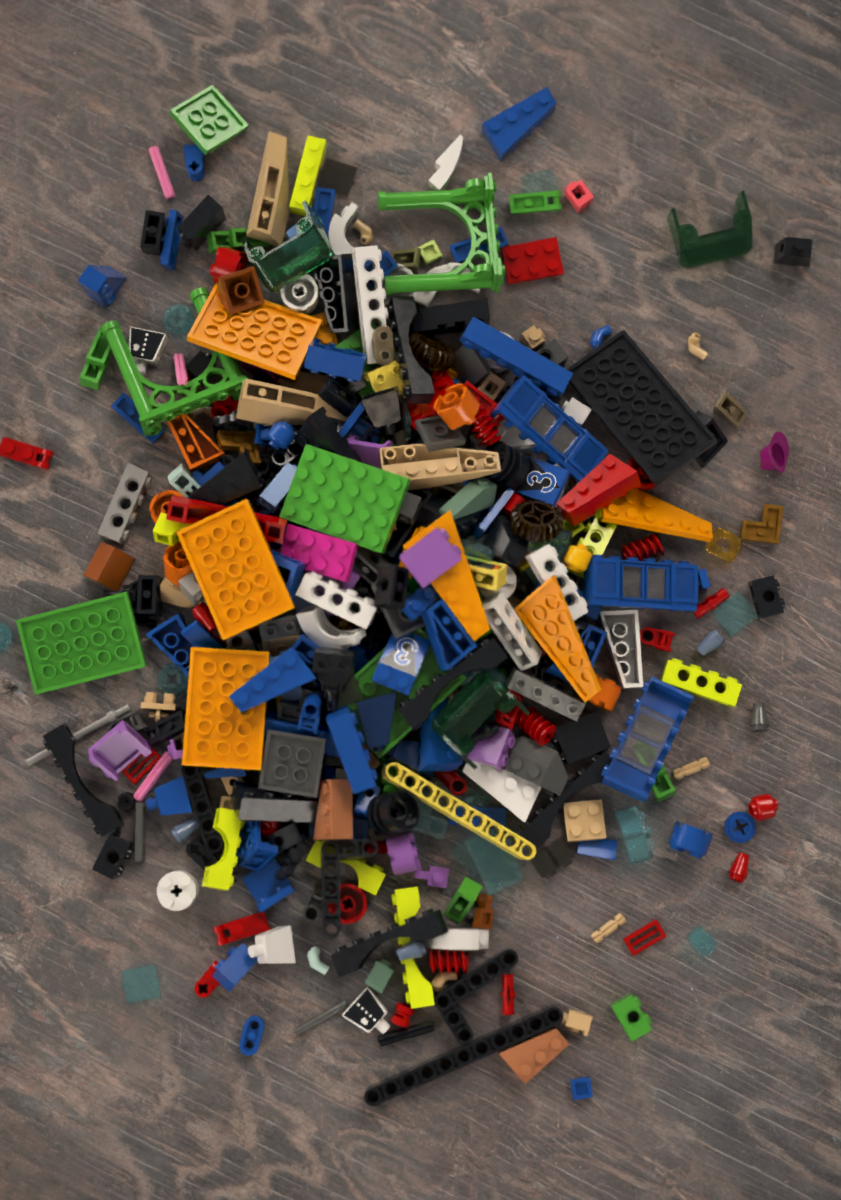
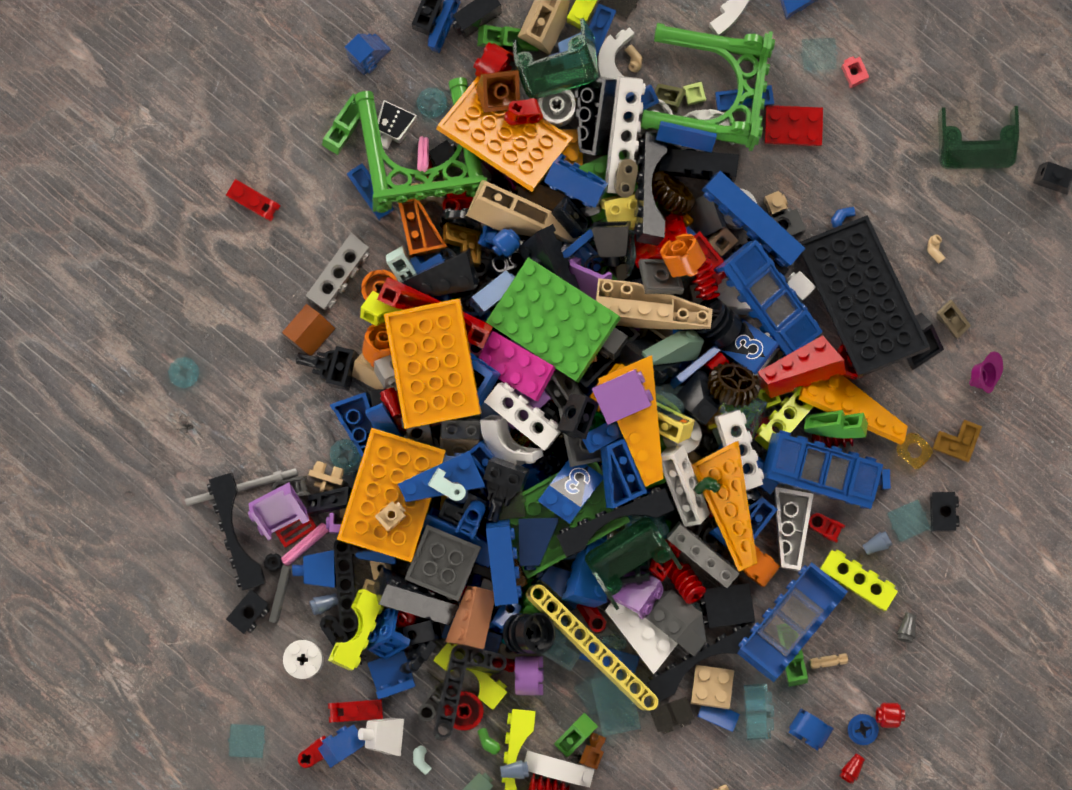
camera: 20 degrees right, 0 degrees up
bright green plate [16,592,147,695] -> none
black axle [134,613,158,630] -> none
black arch [330,908,449,977] -> none
medium lavender plate [414,866,449,888] -> none
bright green plate [509,190,563,215] -> none
yellow head [563,543,592,573] -> none
red pin [693,588,730,619] -> none
none -> tan brick [375,501,406,532]
none -> light aqua leg [428,467,466,501]
none -> bright green arm [478,728,500,755]
none -> red piece [504,98,543,126]
none -> blue tile [656,121,717,153]
none -> dark green arm [694,477,721,494]
none -> bright green slope [804,410,868,438]

